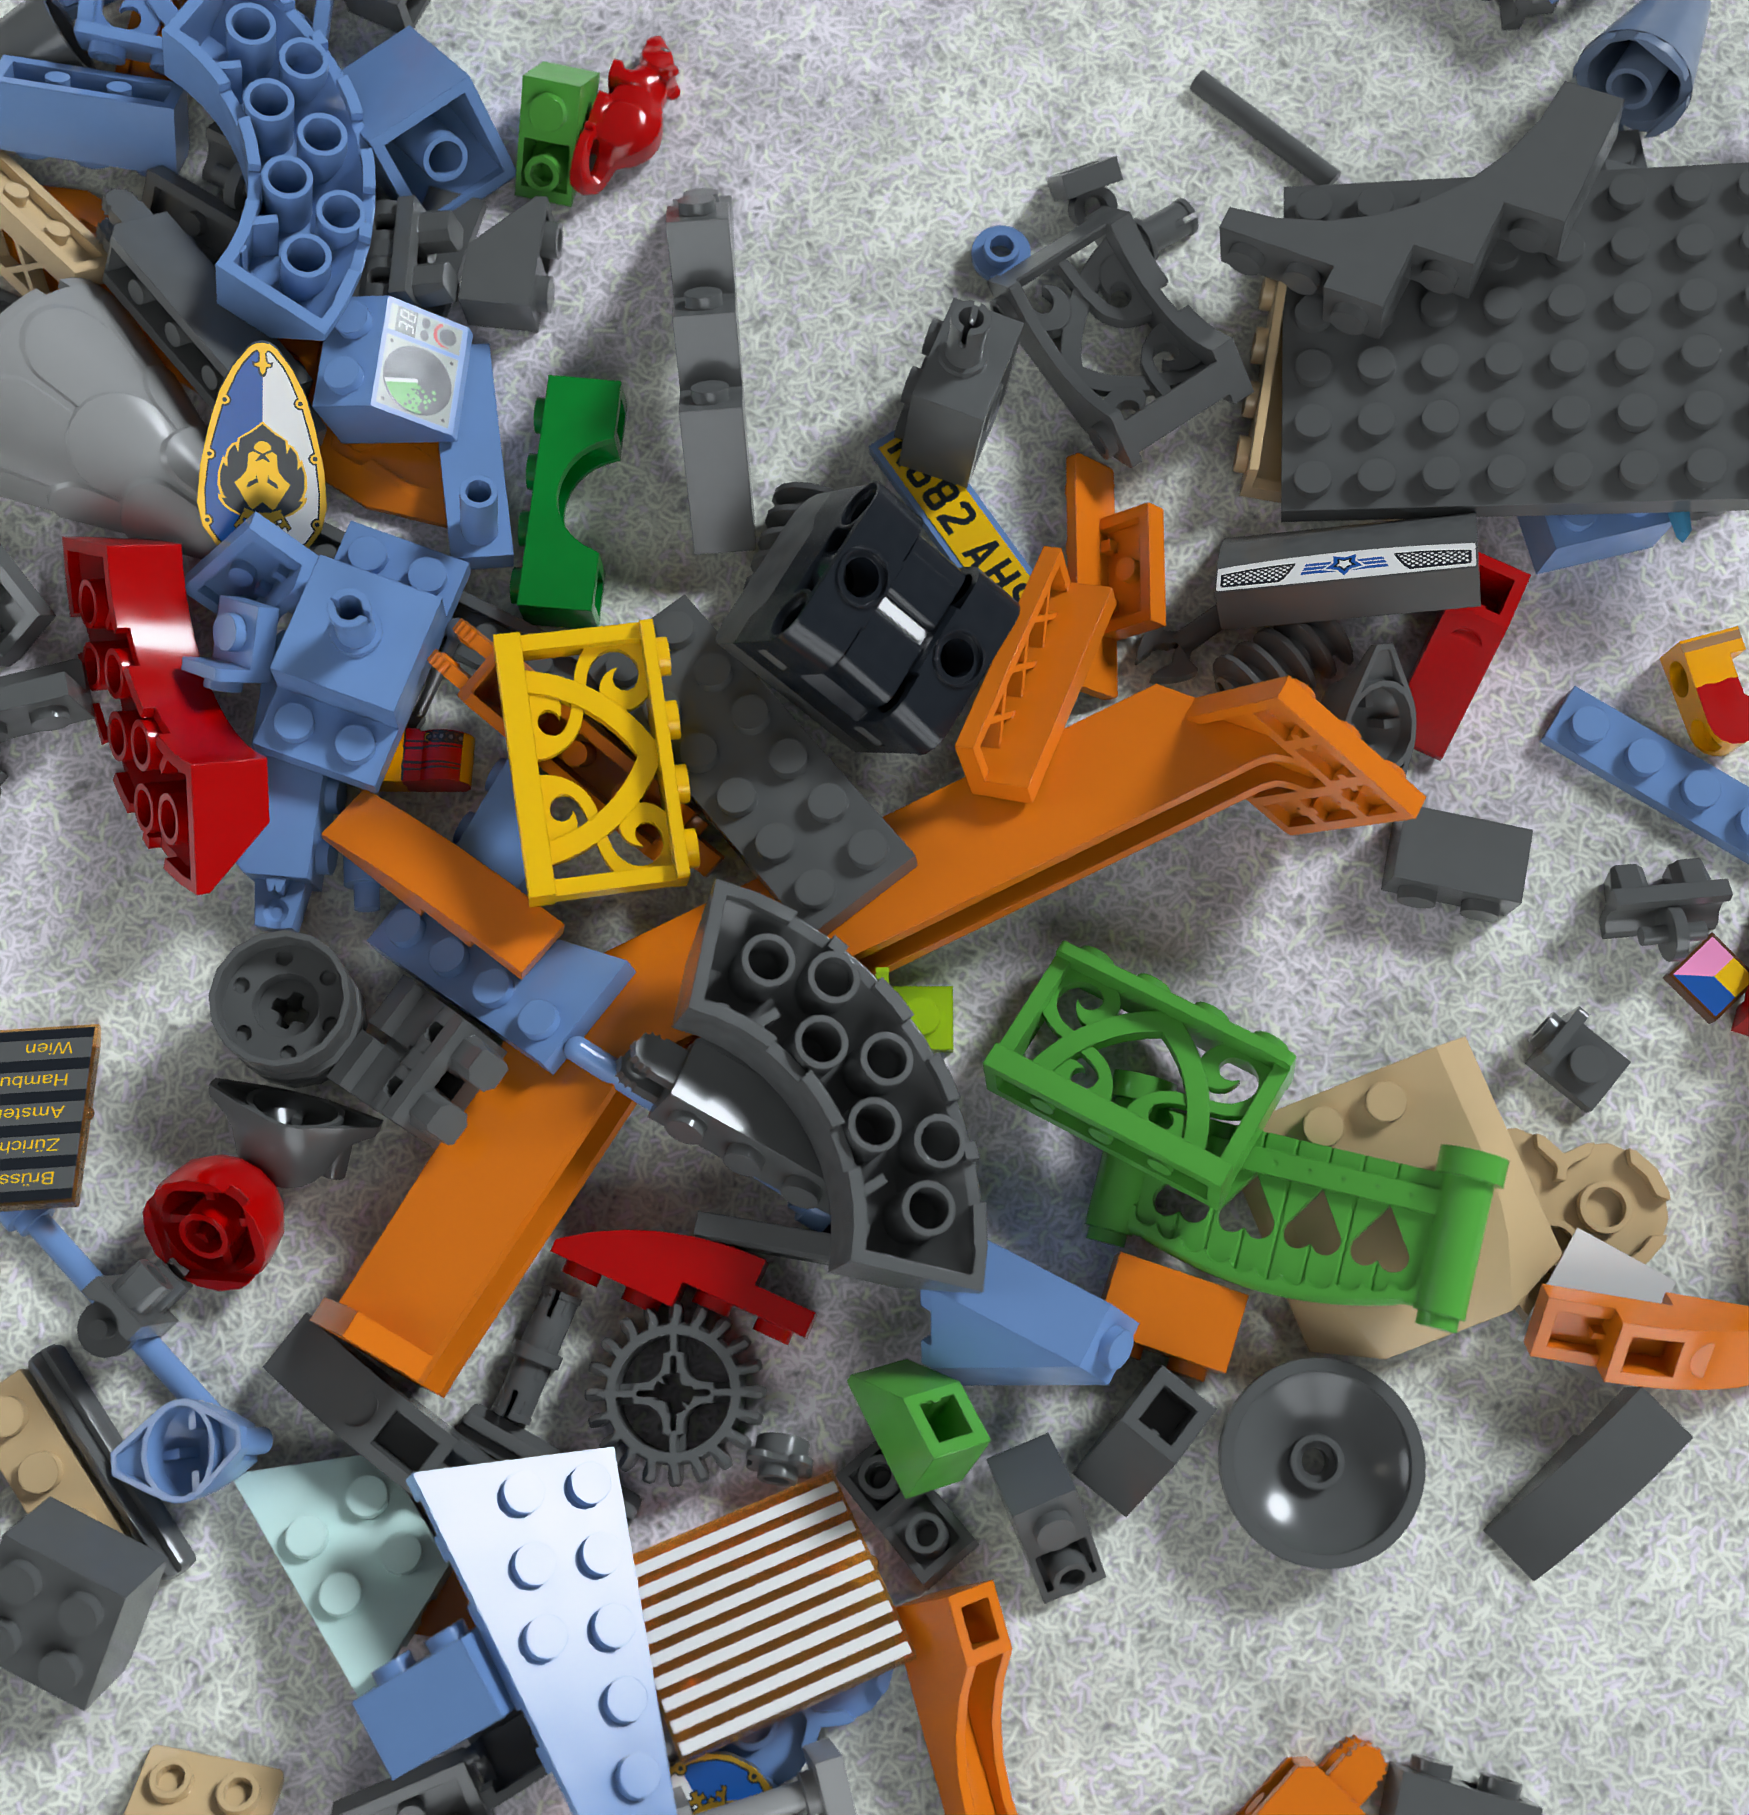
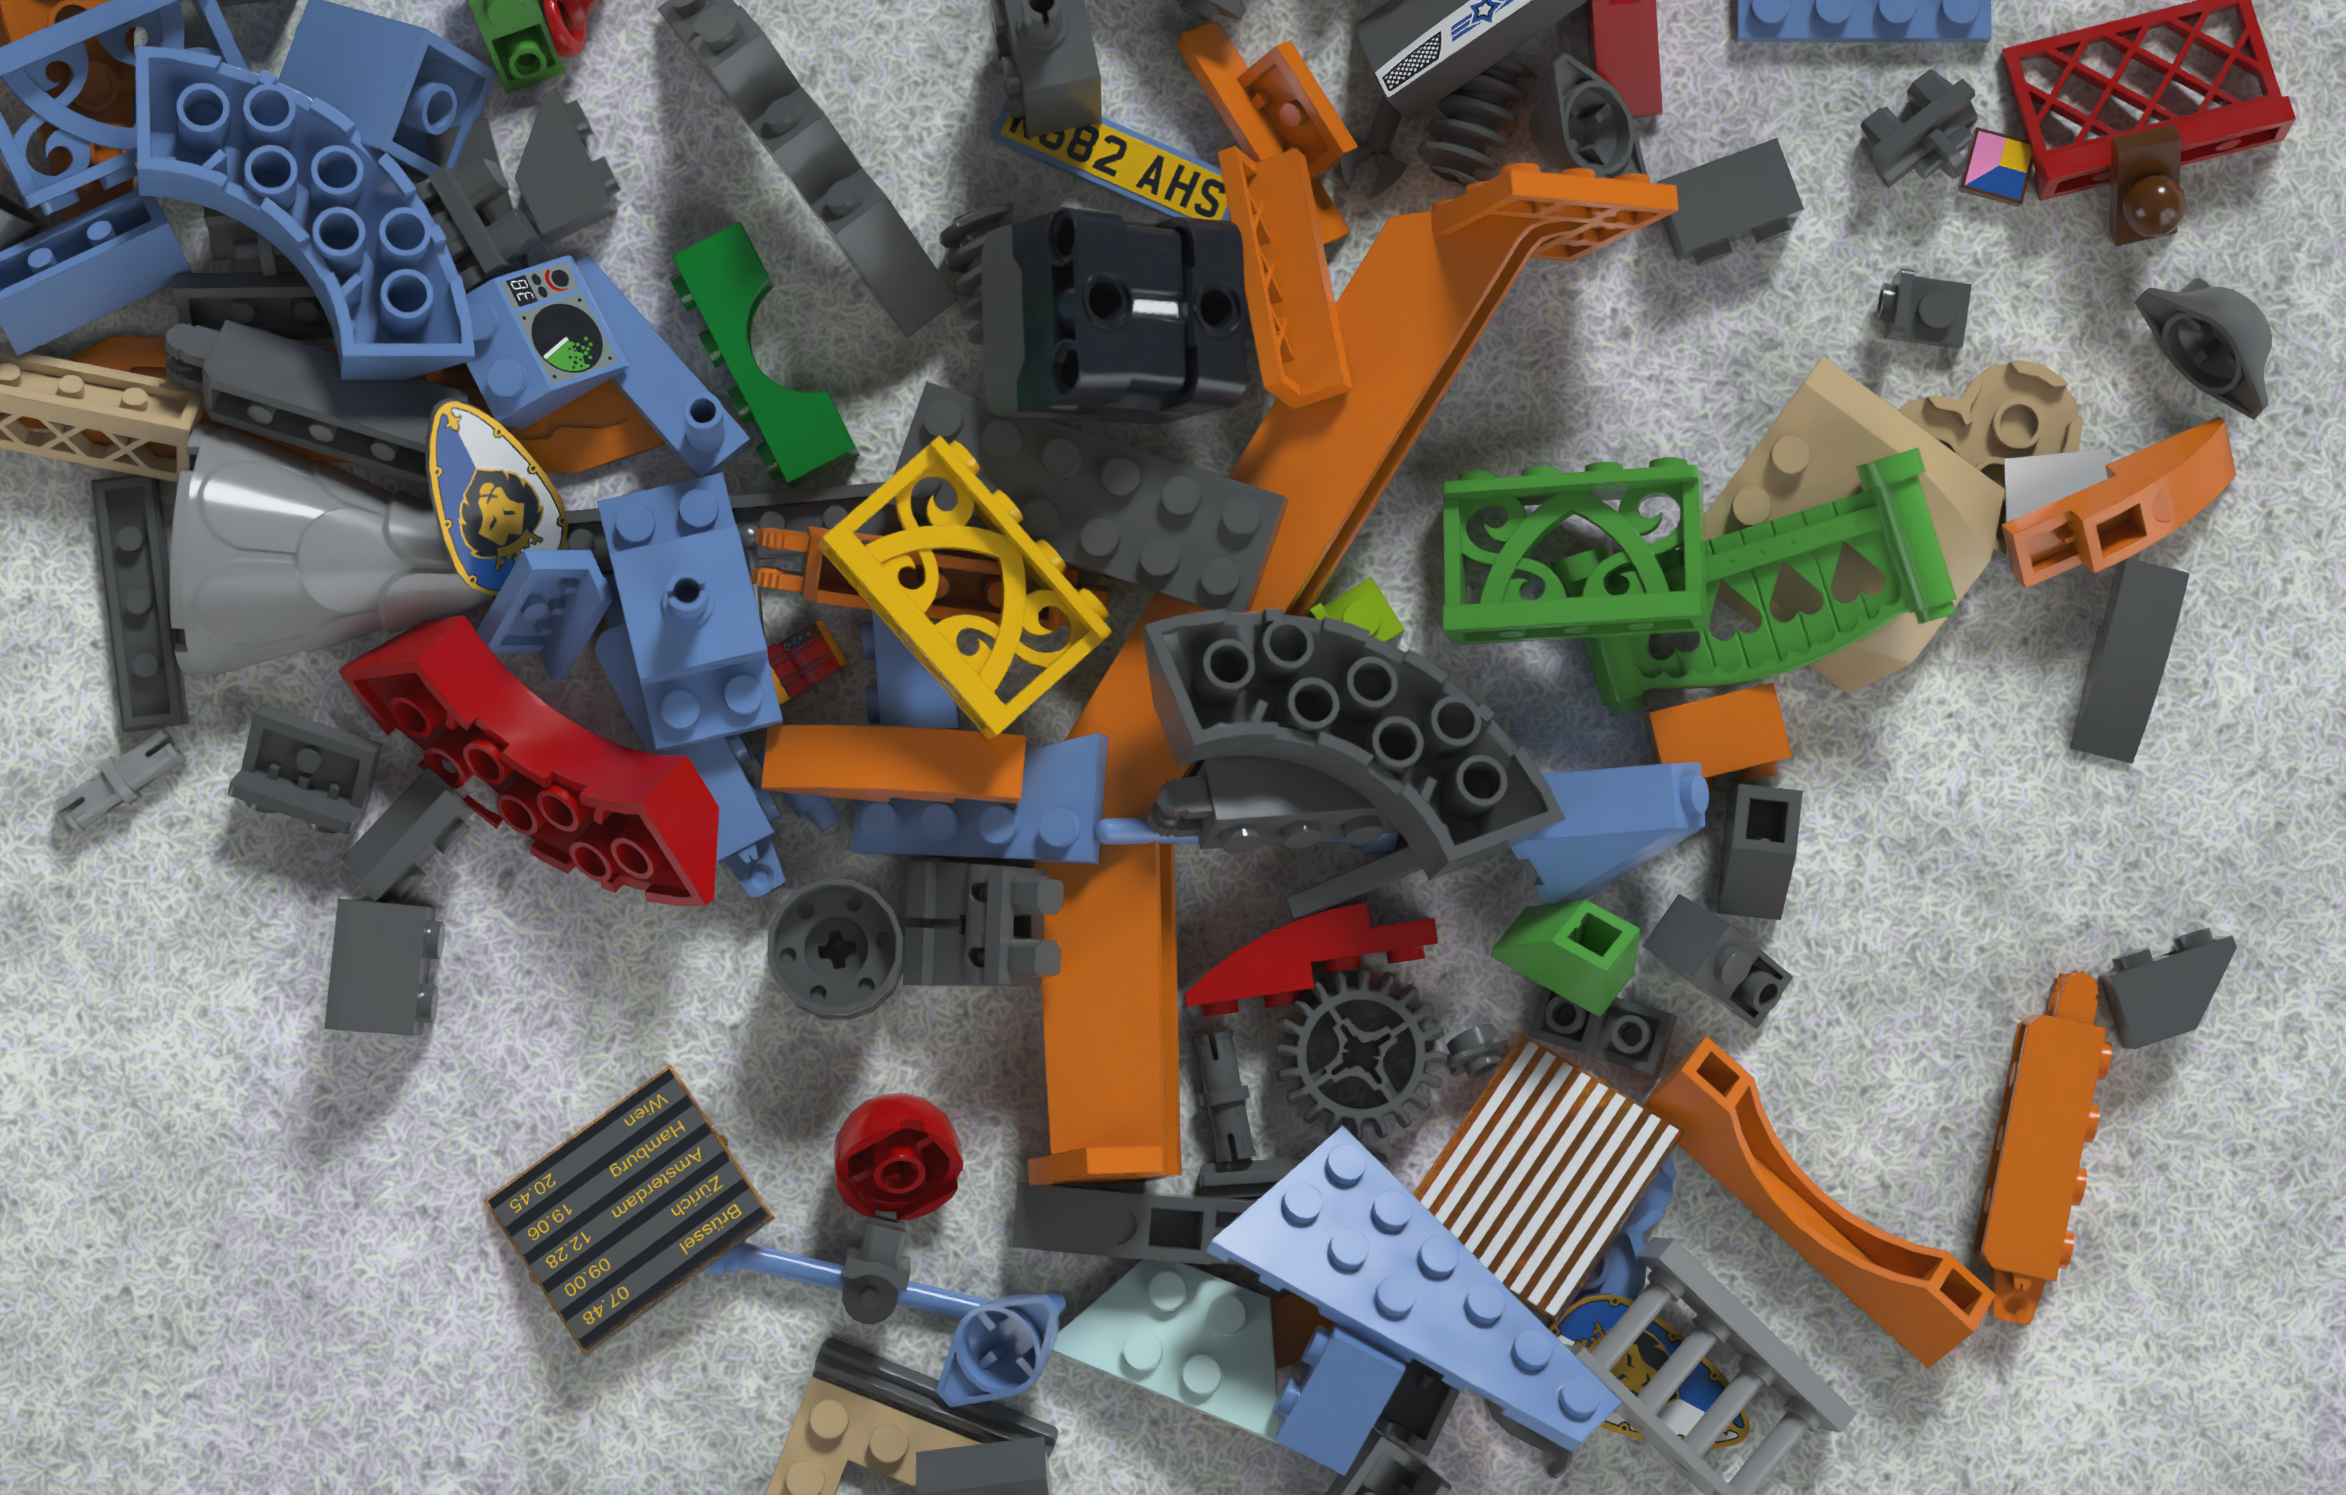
camera: 35 degrees left, 10 degrees up
medium blue bracket [181,595,280,693] -> none
dark grey hat [208,1077,384,1189] -> none
dark grey dish [1218,1358,1426,1569] -> none

